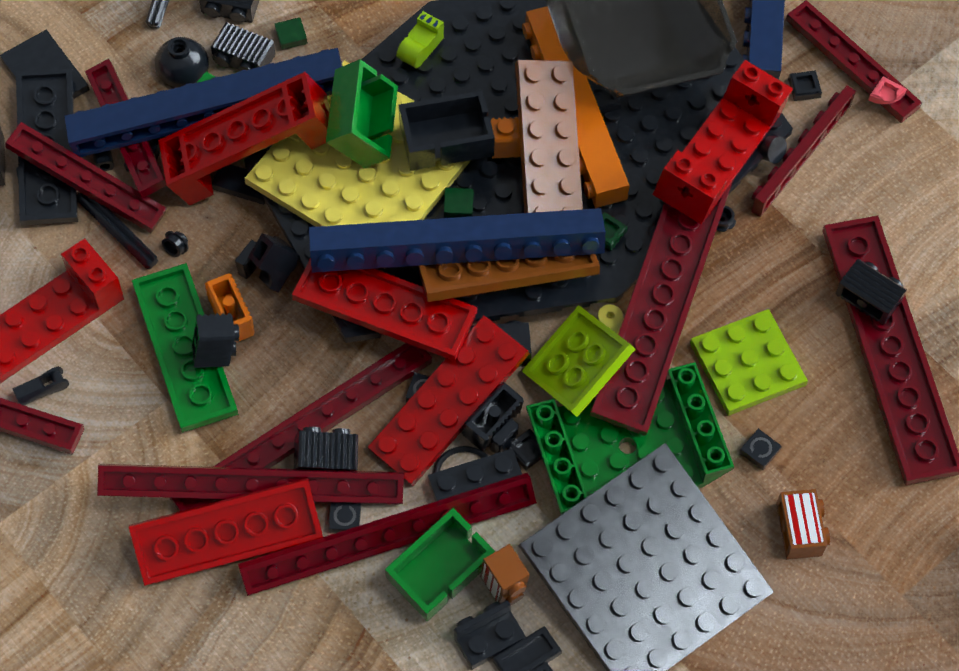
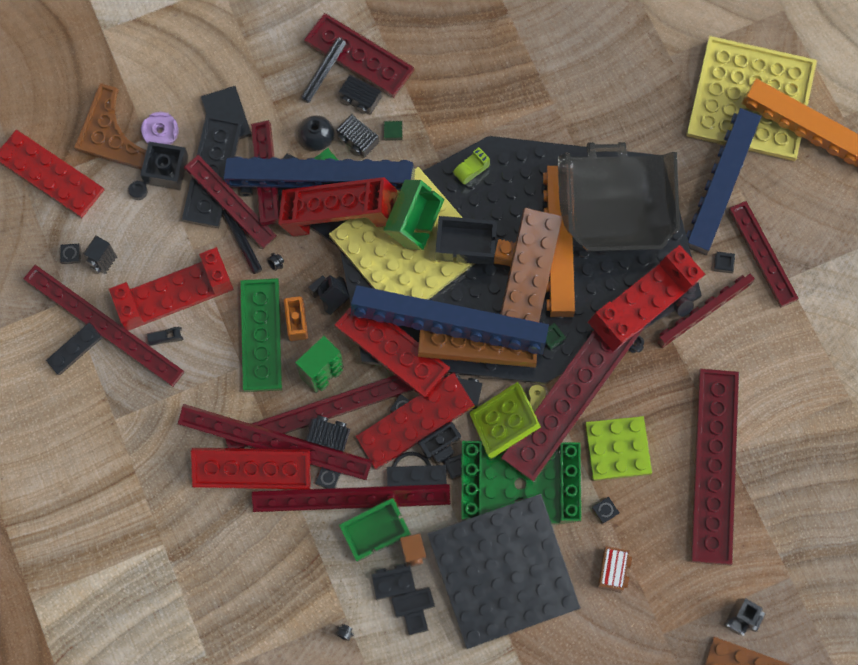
camera: 20 degrees right, 10 degrees up
black brick [191,313,239,368] -> none
dark green tile [444,188,474,218] -> none
black brick [835,259,907,325] -> none
coral tile [868,76,907,104] -> none
none -> green piece [295,336,344,393]

